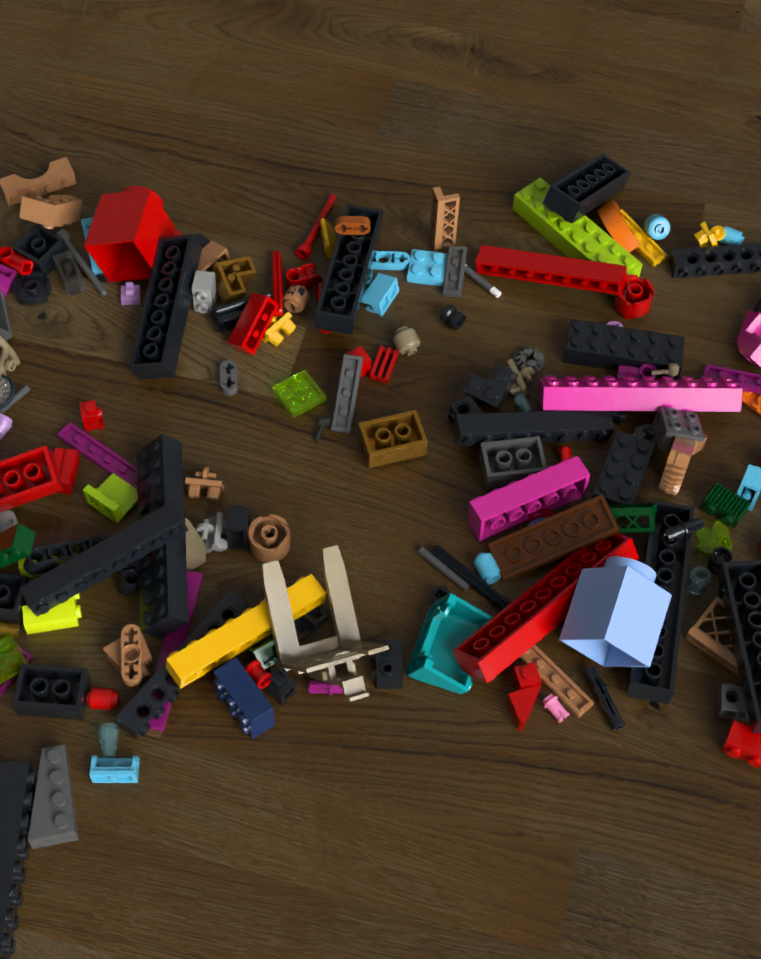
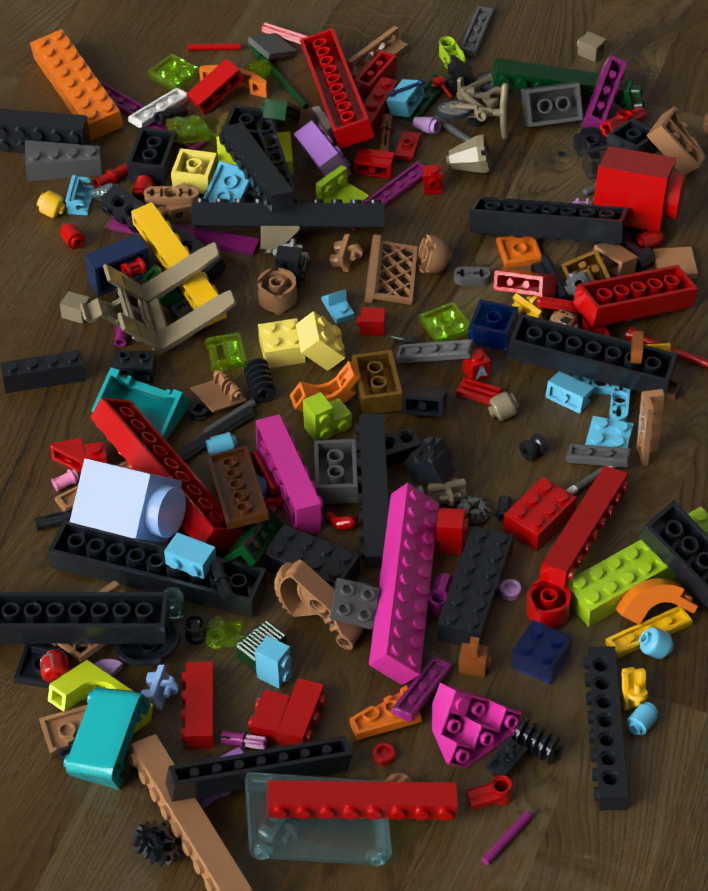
camera: 100 degrees right, 10 degrees down
light grey brick [192,270,217,313] -> none
dark tan hand [651,363,679,377] -> none
none -> black brick [1,350,86,393]
none -> yellow head [37,190,66,218]
none -> red brick [60,223,85,249]
none -> dark tan brick [60,291,90,324]
none -> red pin [93,164,128,190]
none -> medium azure brick [164,532,217,579]
none -> light yellow brick [171,148,218,194]
none -> medium nougat hinge [191,370,247,413]
none -> medium azure tile [203,161,251,202]
none -> clear neon green plate [205,332,247,373]
none -> black piece [244,358,277,403]
none -> red bar [251,450,279,495]
none -> light yellow brick [258,318,306,368]
none -> orange arch [290,361,360,412]
none -> medium lavender brick [294,120,352,177]
none -> light yellow brick [296,311,345,371]
none -> lime brick [303,392,352,440]
none -> medium azure slope [321,290,355,325]
none -> red brick [357,307,385,336]
none -> medium nougat fence [364,234,418,305]
none -> red plate [395,131,421,162]
none -> black brick [402,386,447,417]
none -> medium nougat cylinder [418,234,452,274]
none -> red brick [436,508,469,556]
none -> dark tan cone [446,135,491,173]
none -> dark orange brick [458,637,492,677]
none -> clear blue brick [469,299,518,351]
none -> black pin [495,495,512,523]
none -> orange tile [496,235,542,269]
none -> red brick [503,477,577,551]
none -> clear blue brick [511,620,572,684]
none -> dark grey brick [564,270,593,297]
none -> red brick [573,265,698,327]
none -> medium nougat tile [653,246,698,279]

